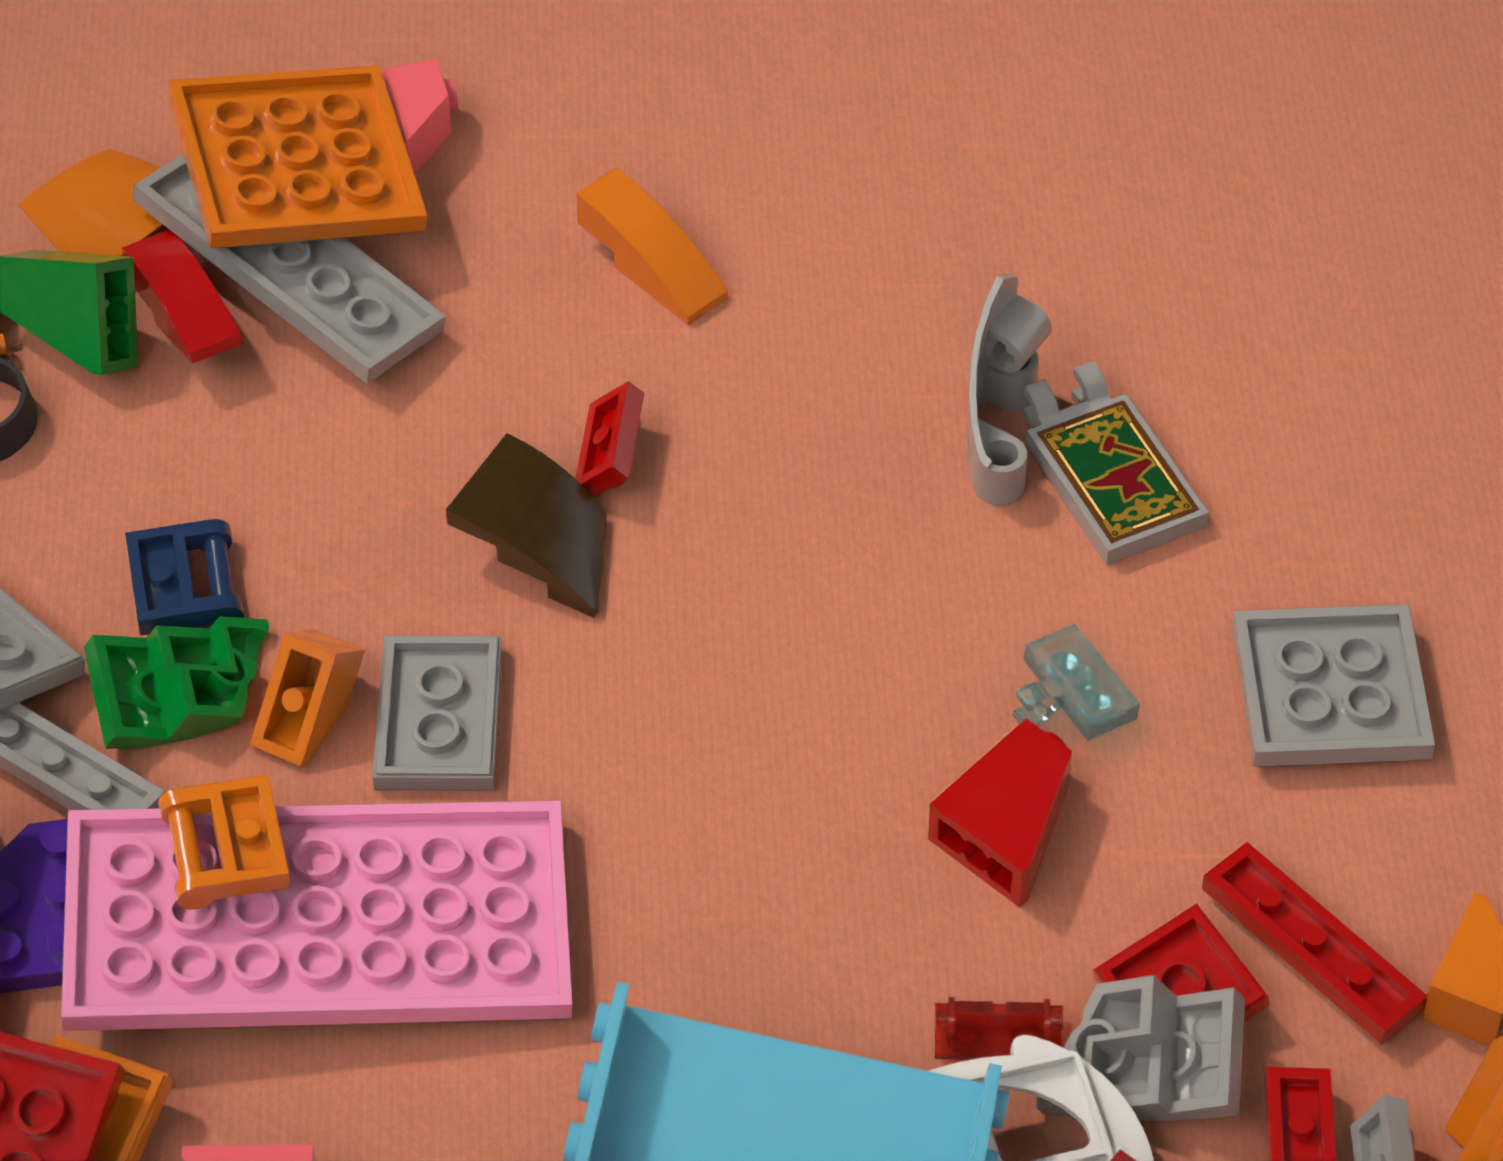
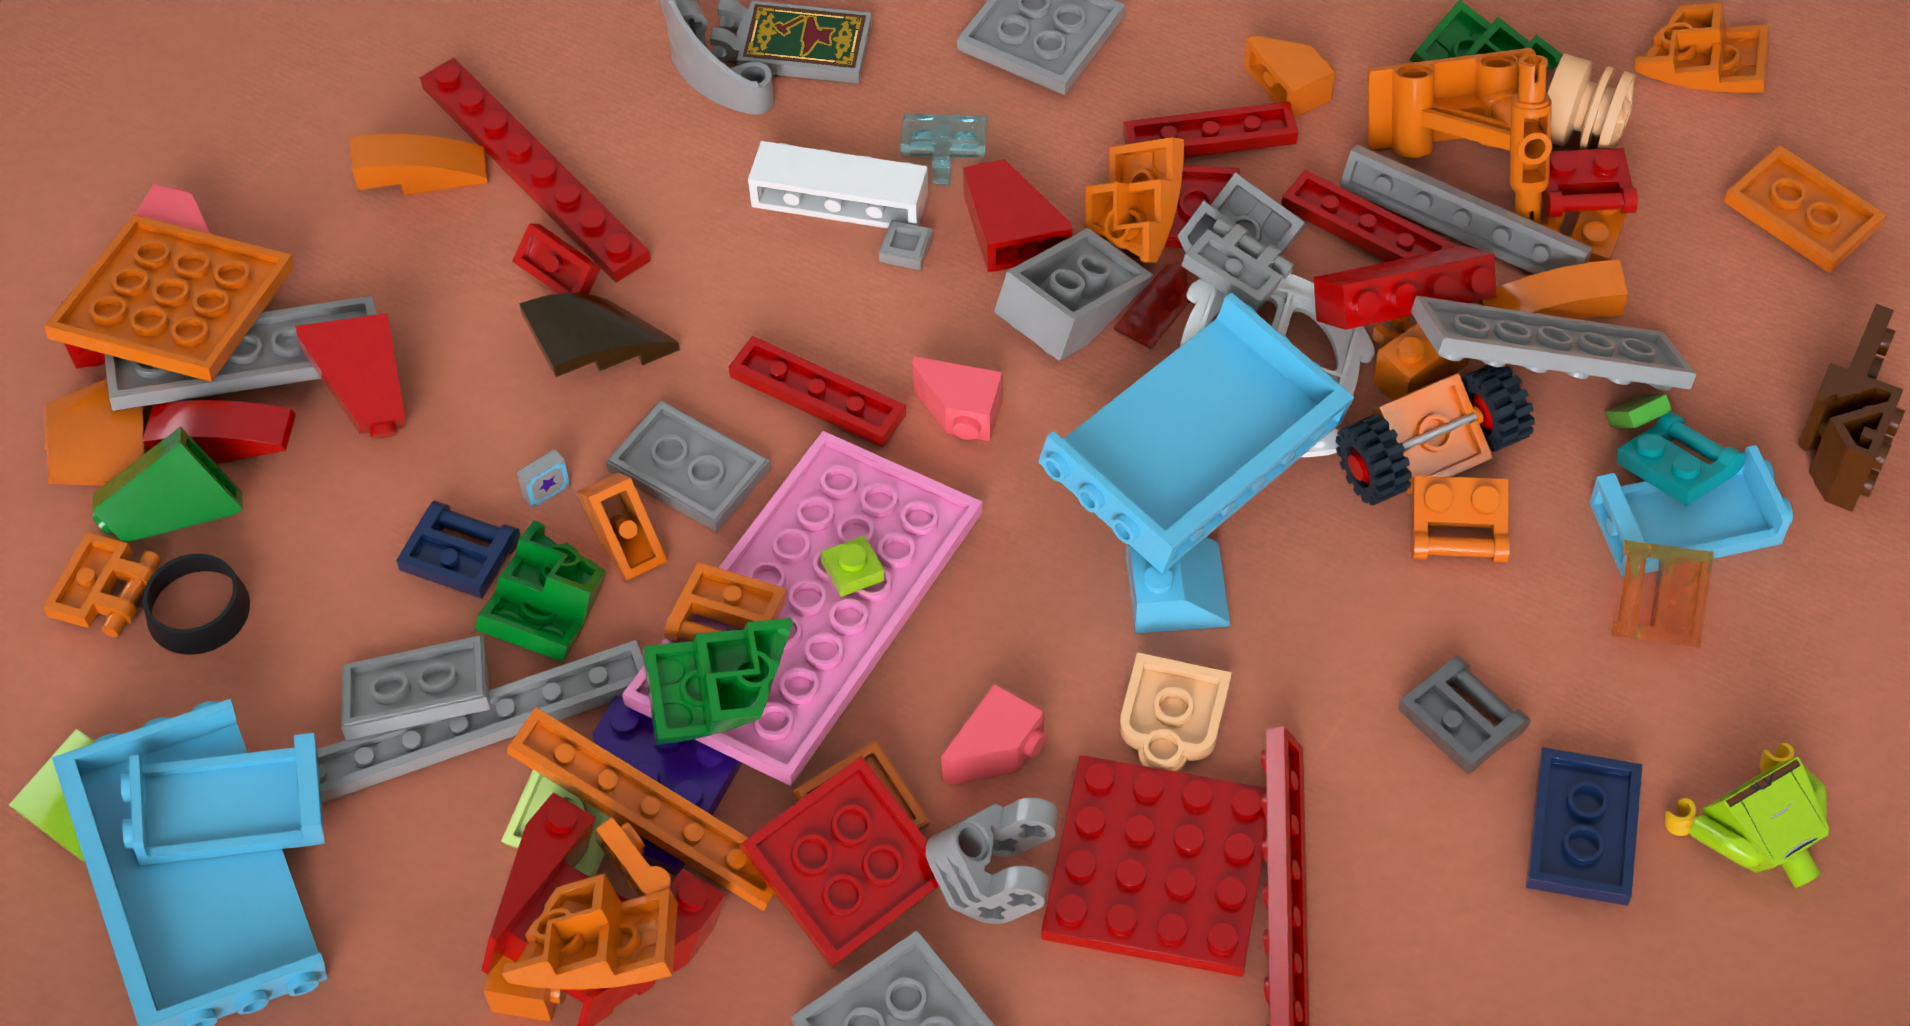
camera: 55 degrees left, 5 degrees up
none -> red slope [295,313,405,438]
none -> red plate [420,58,651,283]
none -> light grey tile [516,449,570,509]
none -> green slope [643,618,793,745]
none -> red plate [728,336,906,448]
none -> white brick [748,141,929,228]
none -> lime plate [821,536,884,597]
none -> light grey tile [879,220,933,271]
none -> coral slope [912,356,1002,442]
none -> light grey slope [994,228,1154,361]
none -> orange slope [1085,137,1184,263]
none -> light grey plate [1181,218,1295,312]

